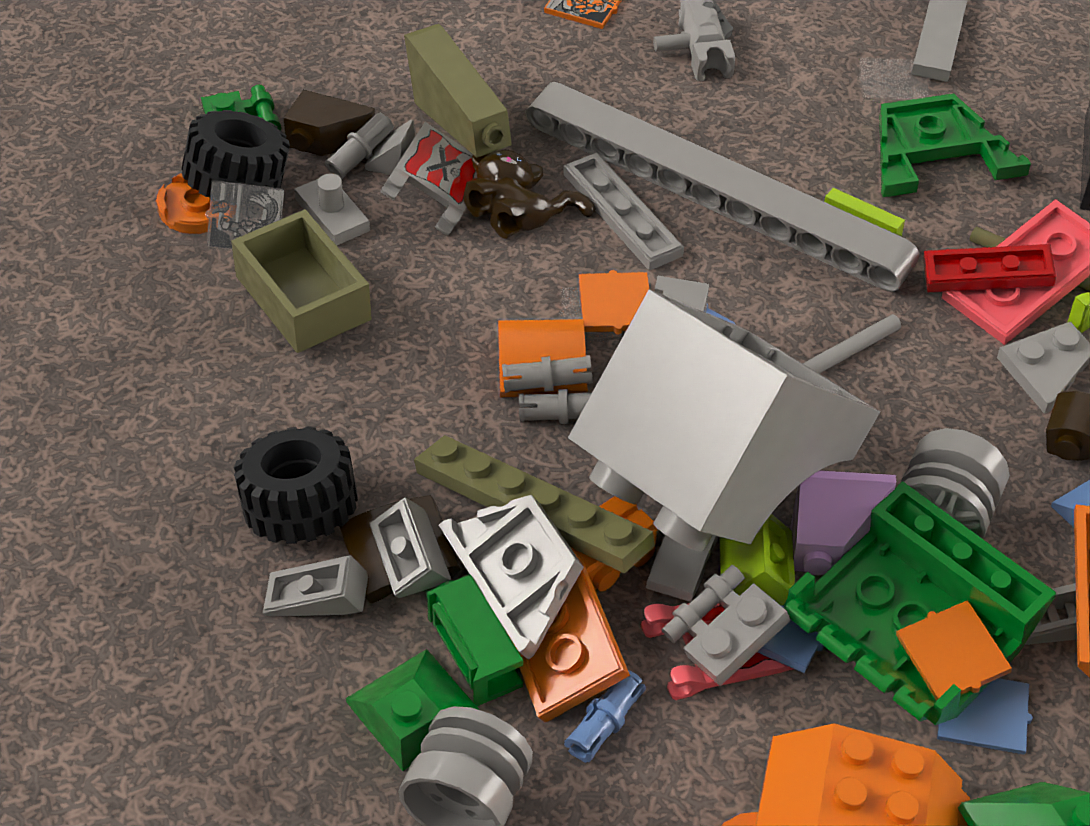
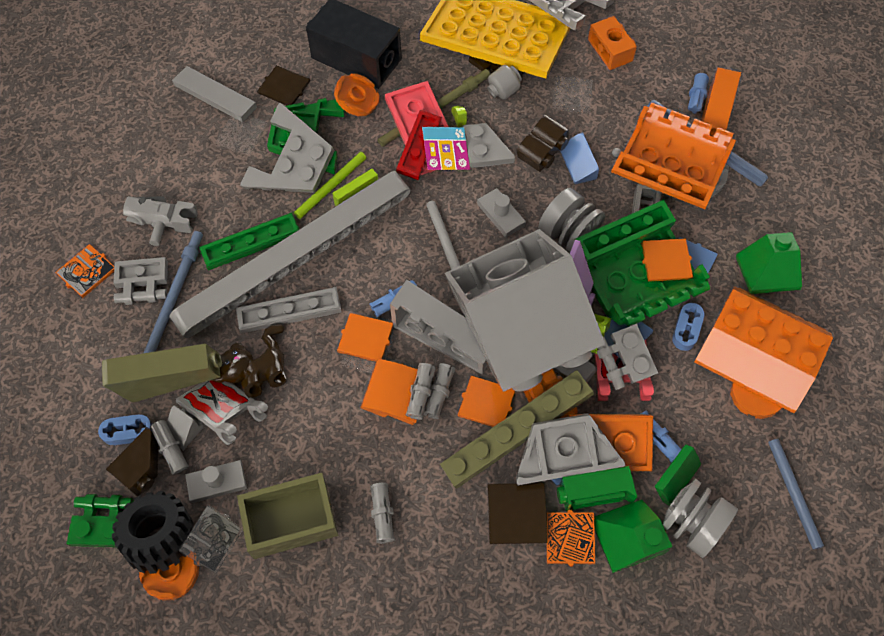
camera: 70 degrees left, 15 degrees up
black tyre [234,426,358,544] -> none
light grey slope [263,555,368,616] -> none
light grey slope [370,497,451,598] -> none
none -> medium blue beam [98,414,153,445]
none -> light grey plate [113,257,168,305]
none -> sand blue bar [144,231,203,353]
none -> green tile [199,213,300,271]
none -> light grey wing [240,103,335,193]
none -> dark brown piece [257,65,310,106]
none -> lime bar [294,152,367,219]
none -> orange tile [334,73,379,116]
none -> light grey pin [370,483,395,544]
none -> sticker [422,127,470,170]
none -> orange piece [458,376,515,427]
none -> light grey tile [477,188,526,238]
none -> orange piece [547,510,595,567]
none -> green tile [655,445,701,506]
none -> medium blue beam [672,303,704,351]

